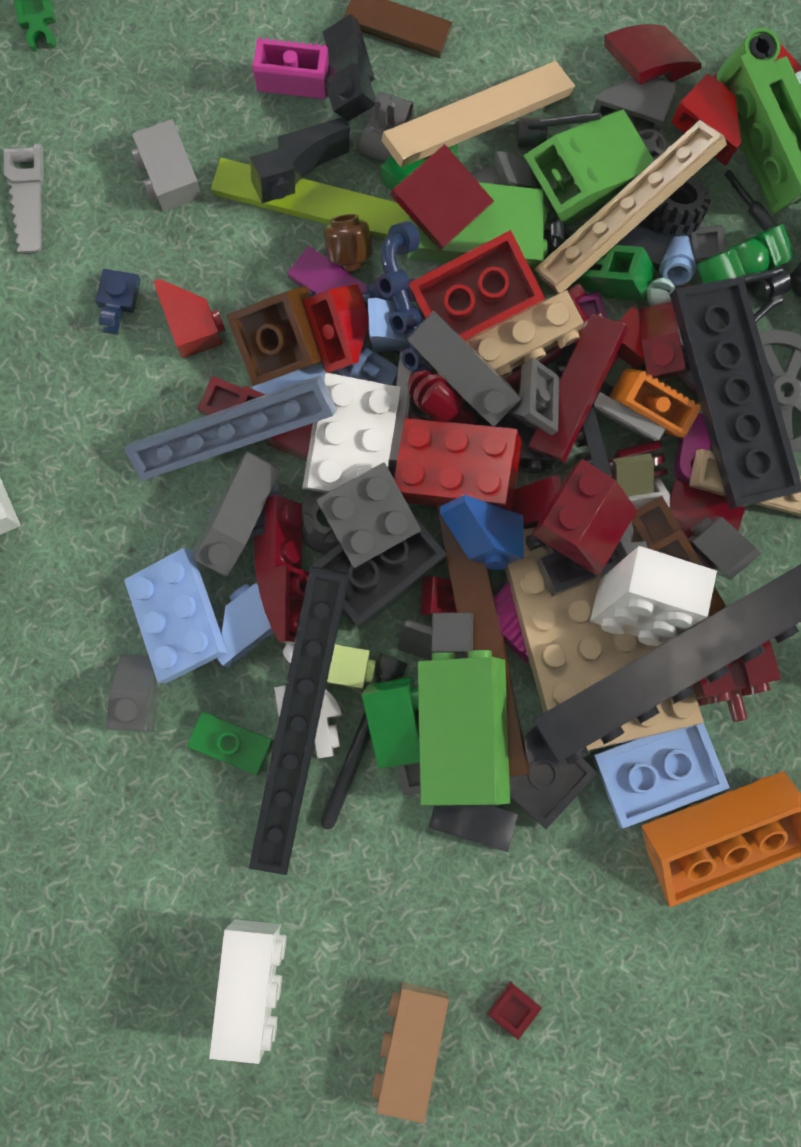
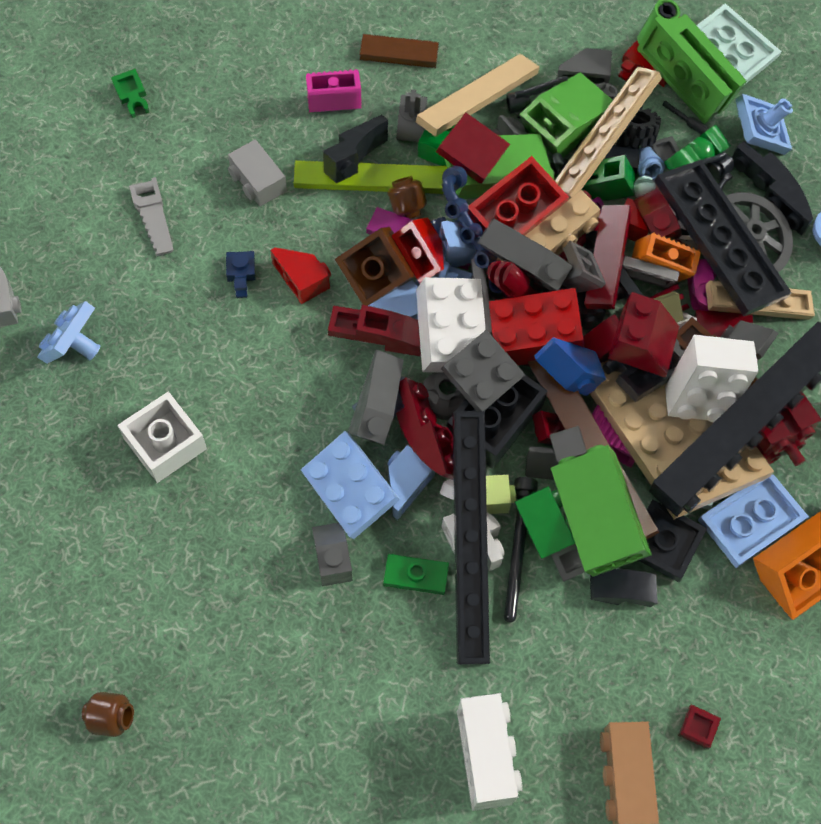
camera: 15 degrees left, 15 degrees down
sand blue plate [124,375,337,481] -> none
black slope [323,14,375,122] -> none
dark red slope [604,24,702,85] -> none
red slope [671,73,741,166] -> none

